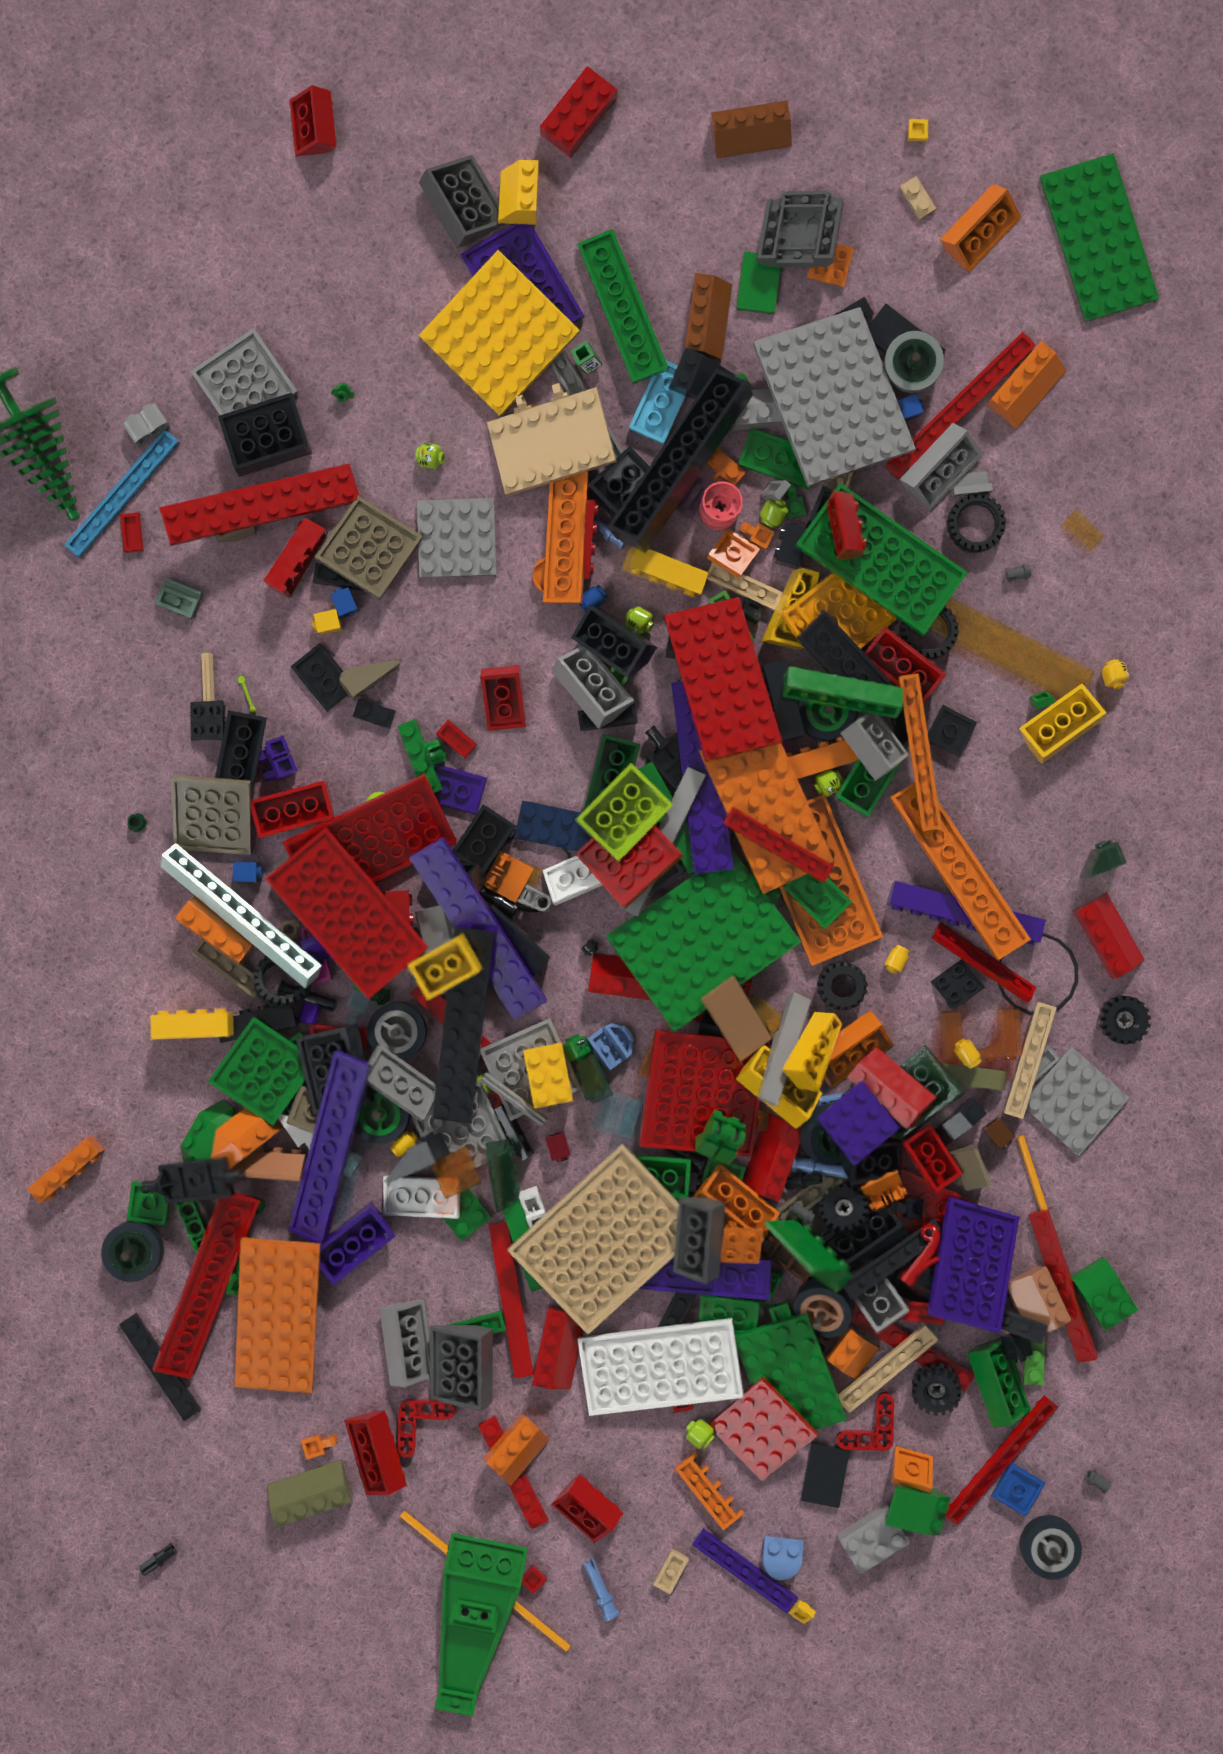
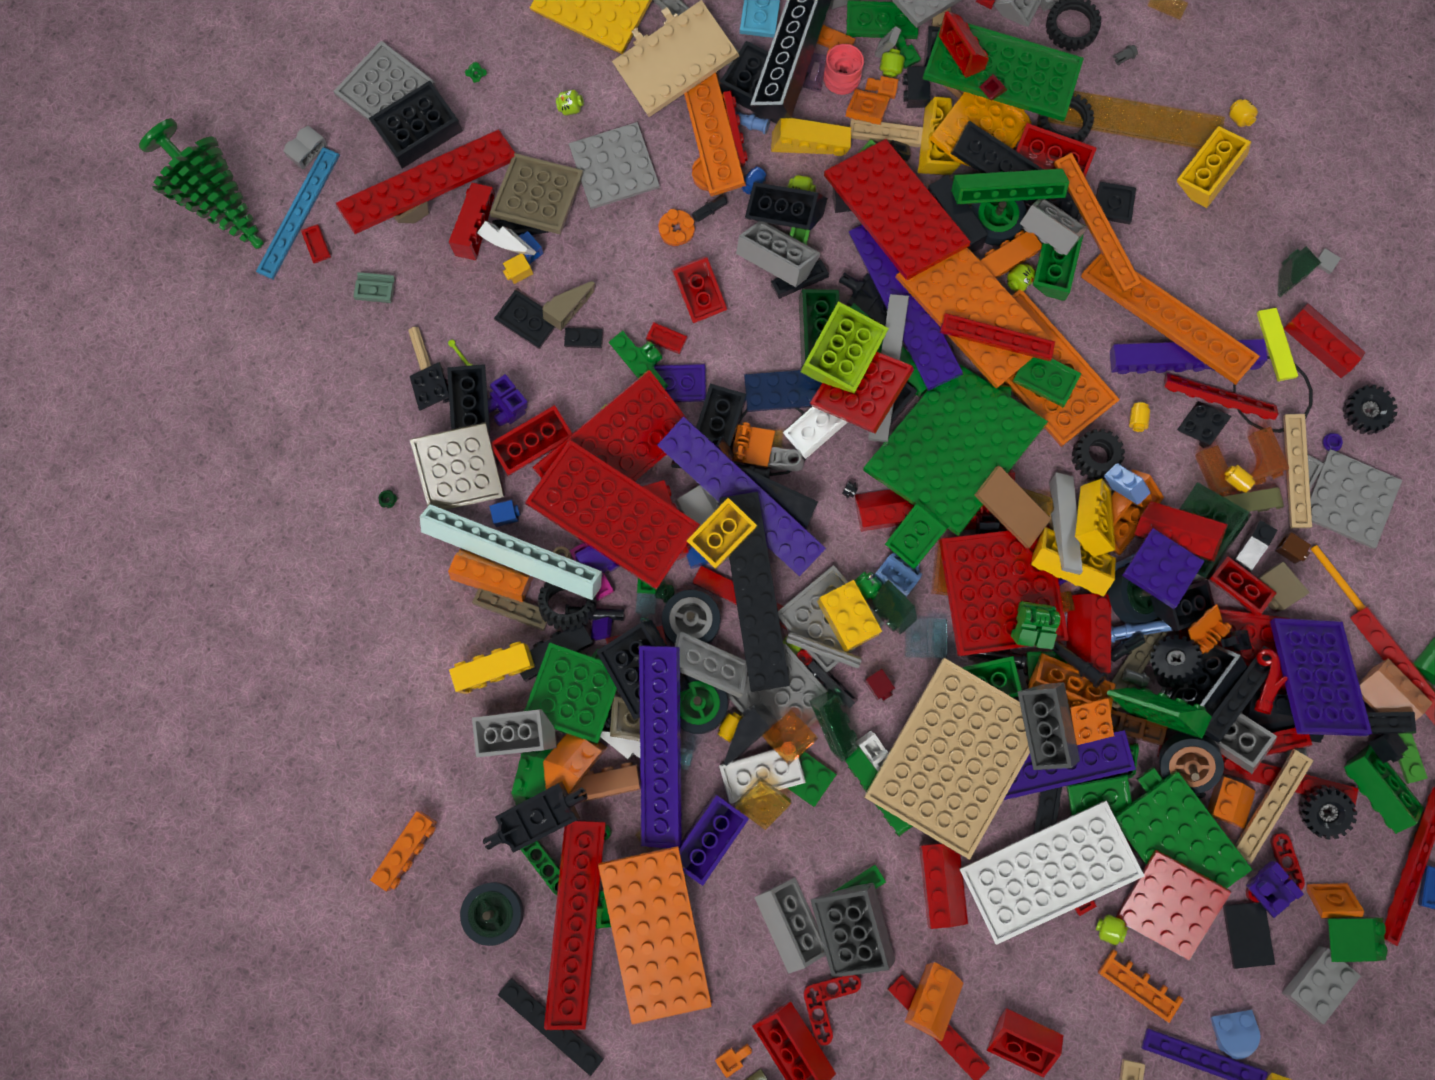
camera: 10 degrees left, 10 degrees down
green plate [127,1181,170,1226] -> none
red tile [488,1221,534,1378] -> none
green tile [1029,691,1055,709] -> none
none -> light grey slope [472,709,557,757]
none -> white slope [477,221,536,255]
none -> orange plate [658,209,695,246]
none -> black axle [692,194,727,222]
none -> clear yellow plate [735,777,791,830]
none -> green plate [885,501,950,569]
none -> dark red slope [979,74,1007,101]
none -> black pin [1050,640,1107,688]
none -> medium blue brick [1104,463,1150,505]
none -> dark purple hips [1246,861,1304,918]
none -> neon yellow tile [1257,308,1298,382]
none -> light grey tile [1313,248,1341,274]
none -> dark purple plate [1322,433,1343,451]

